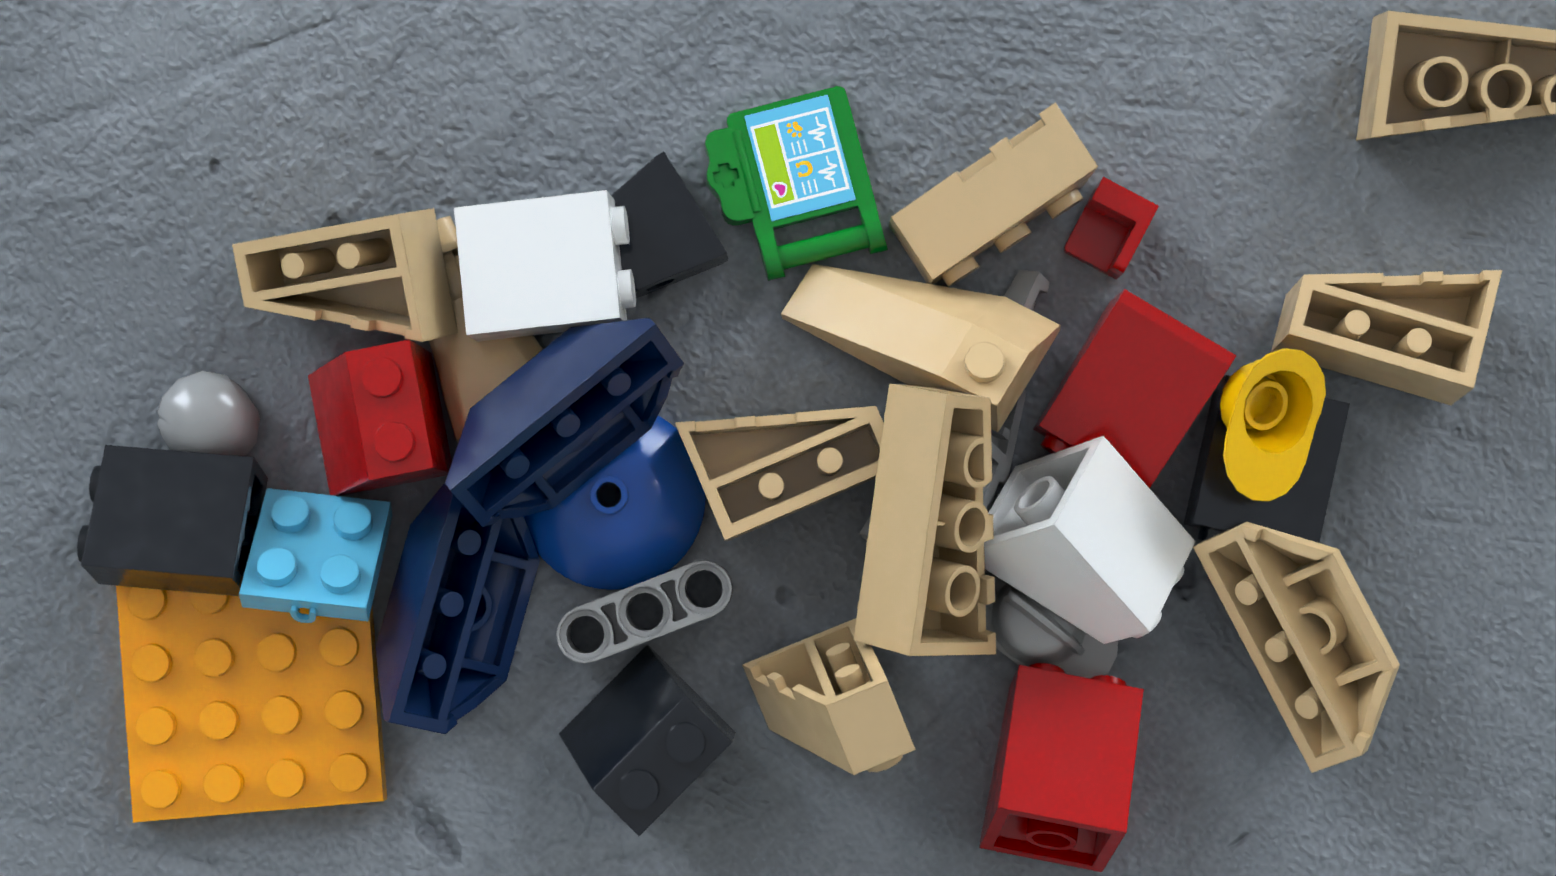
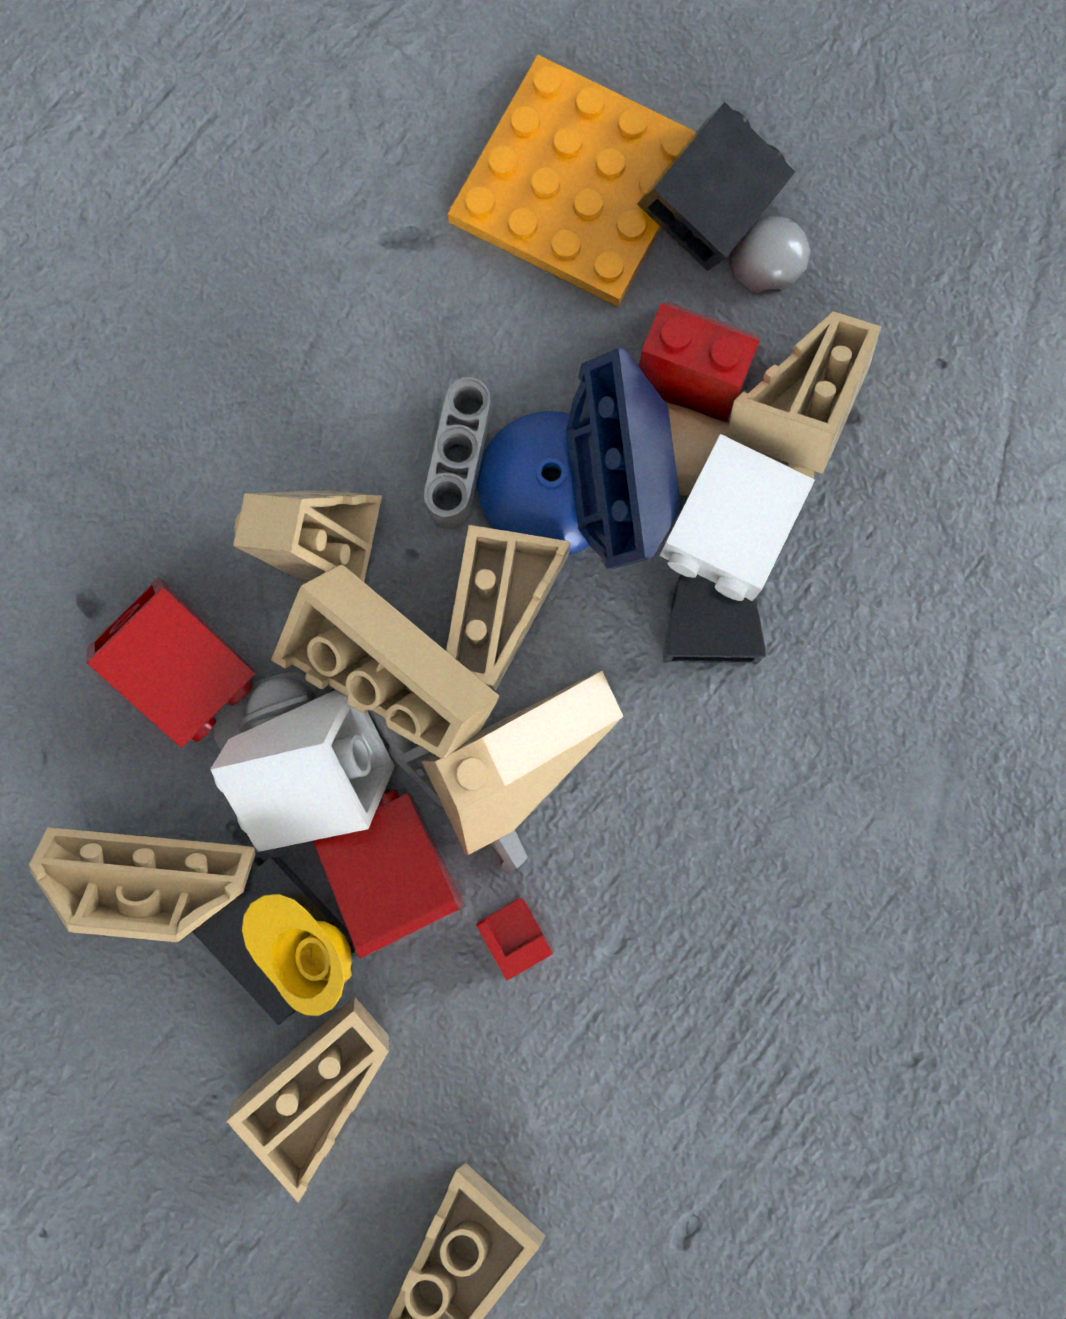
camera: 120 degrees right, 5 degrees down
medium azure plate [239,488,393,623] -> none
dark blue wedge [376,483,540,734] -> none
black slope [559,645,736,836] -> none
piece [705,86,888,281] -> none
tan wedge [889,102,1098,287] -> none

